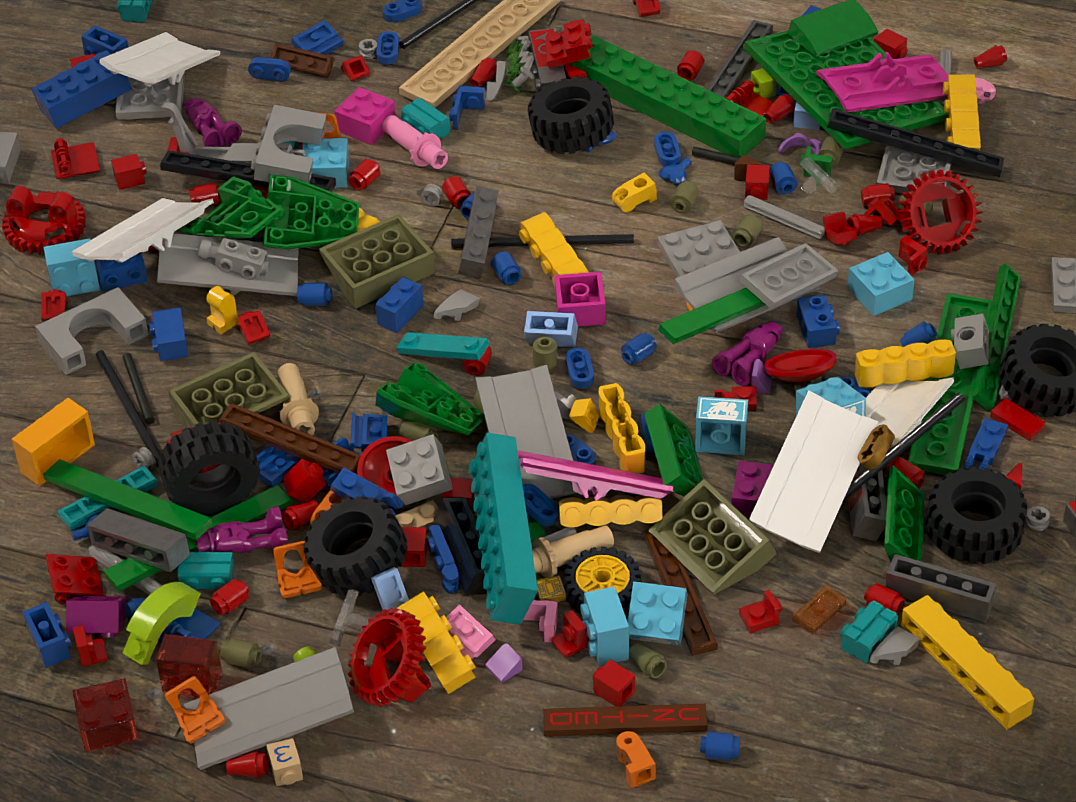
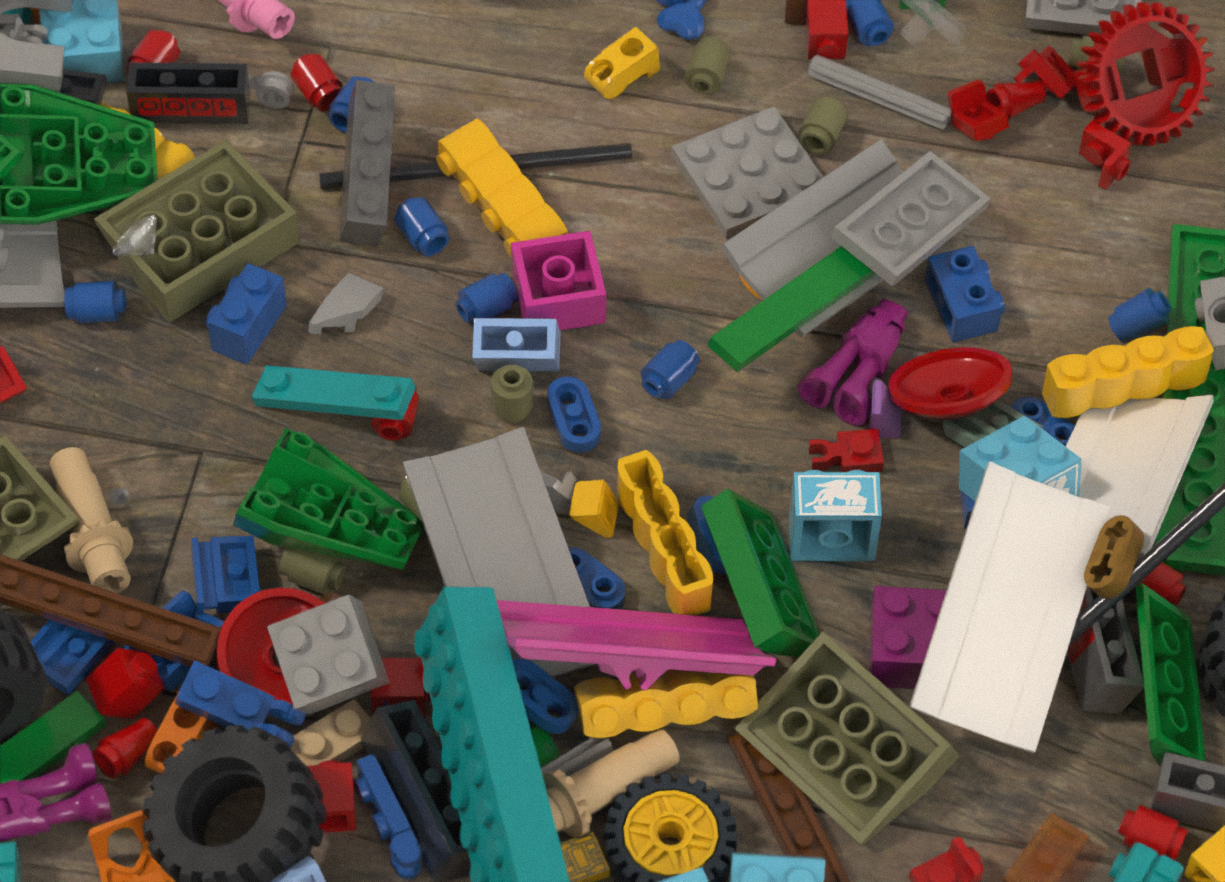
camera: 10 degrees left, 10 degrees up
medium azure brick [847,252,915,316] -> none
red brick [861,183,895,207] -> none
none -> clear slope [112,215,157,256]
none -> black brick [126,63,251,124]
none -> blue brick [455,272,518,325]

